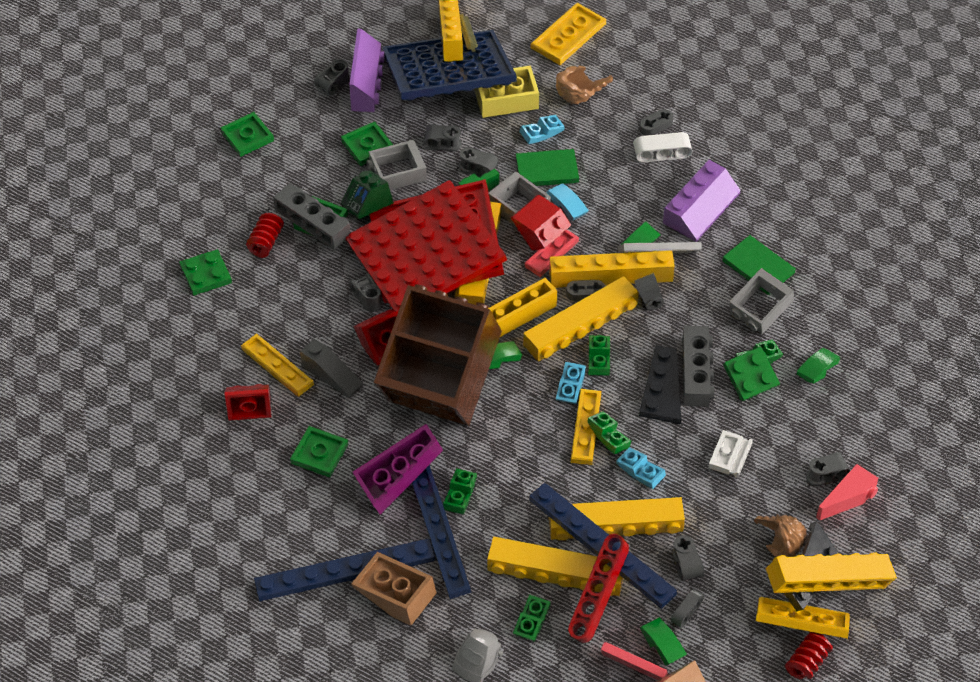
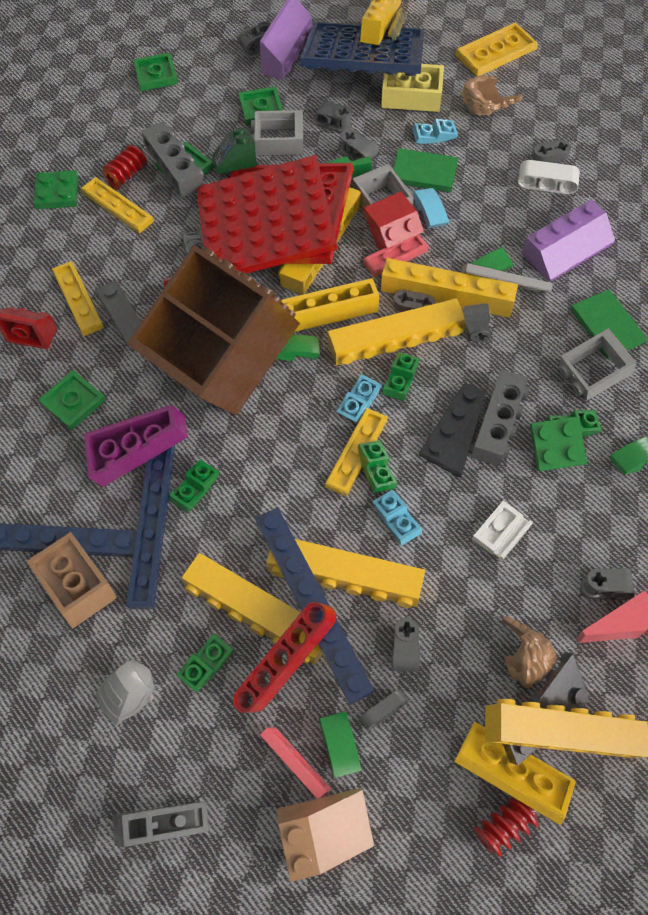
camera: 20 degrees right, 10 degrees up
none -> yellow tile [81,177,154,234]

